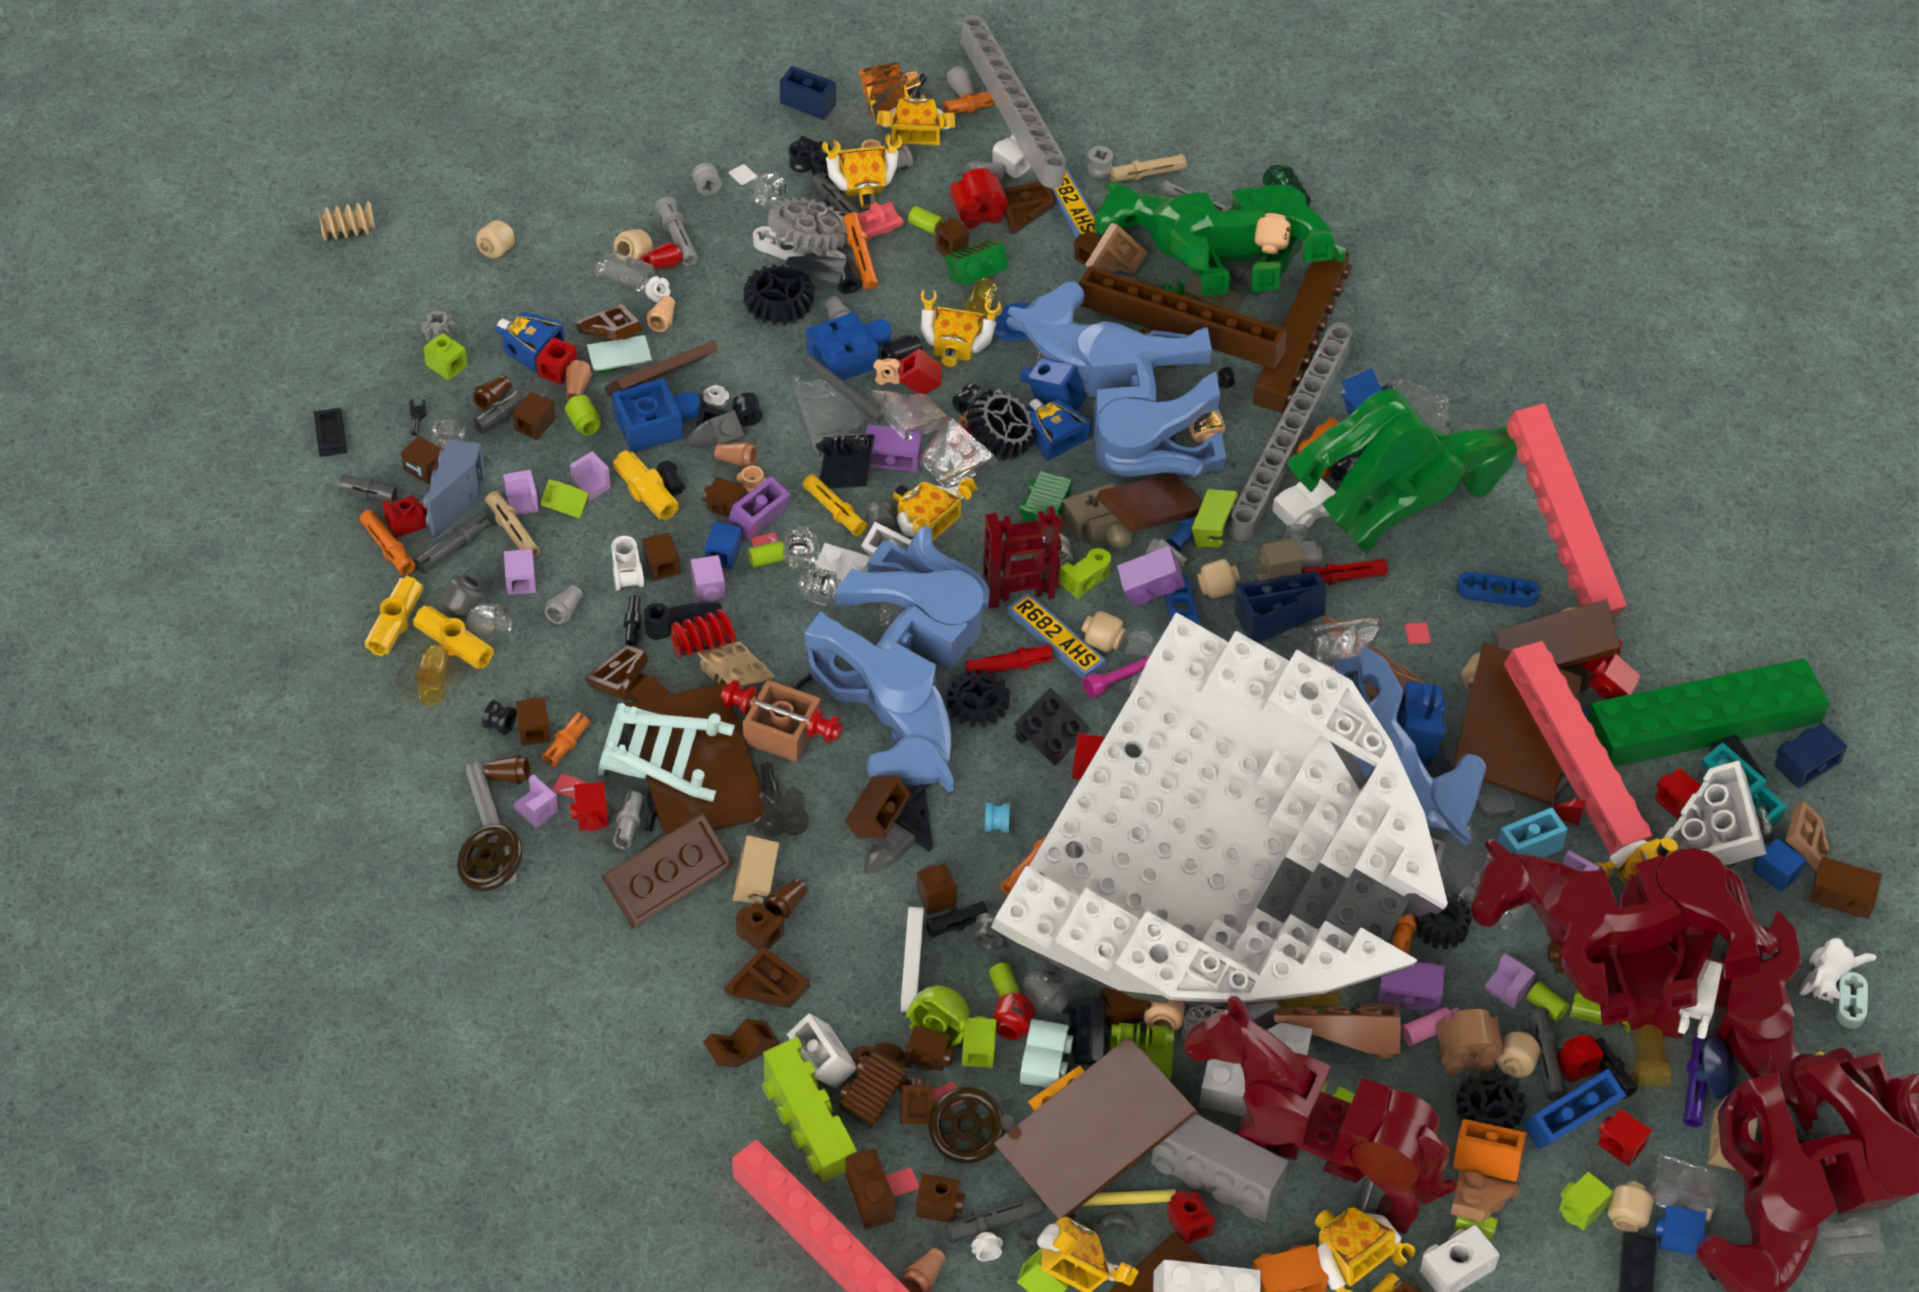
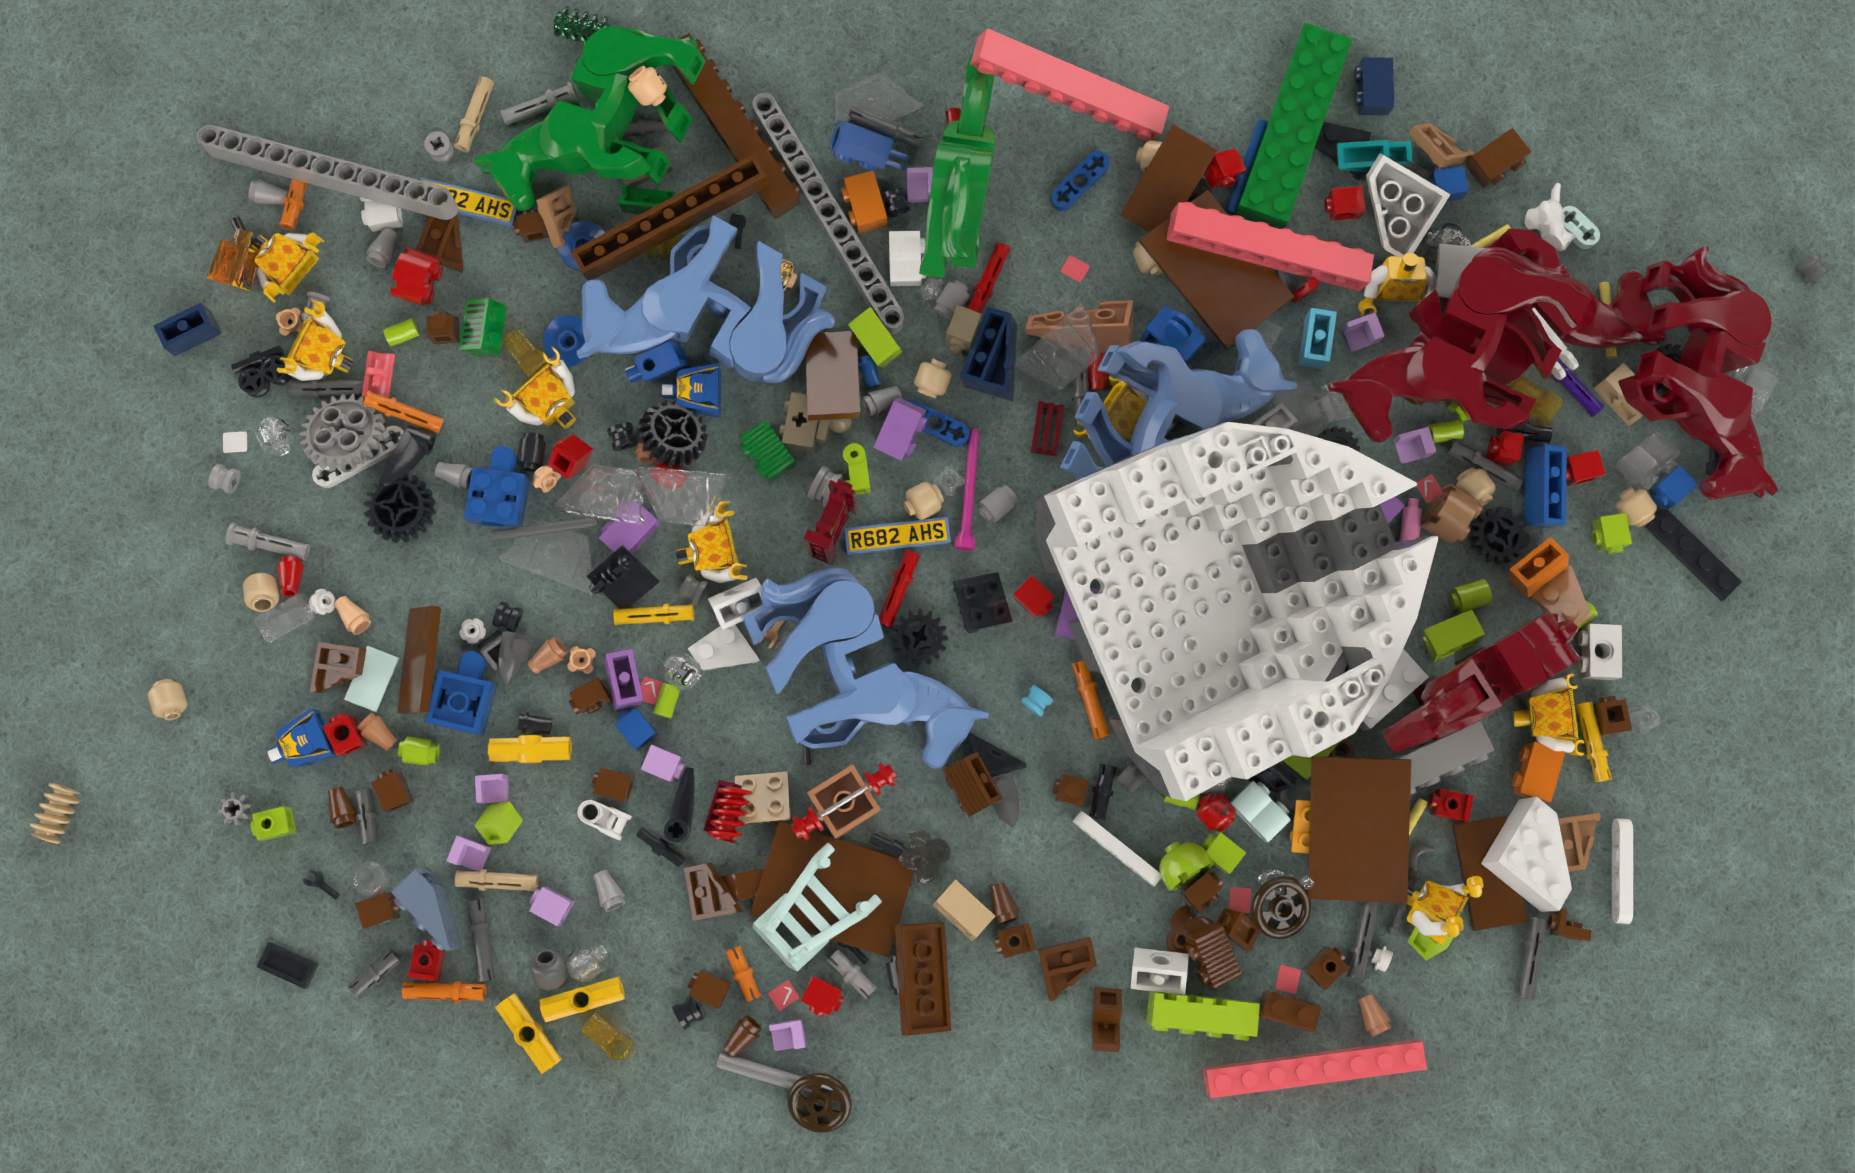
camera: 55 degrees left, 30 degrees up
clear head [798,567,842,606] -> none
dark blue dish [1696,1036,1735,1099] -> none

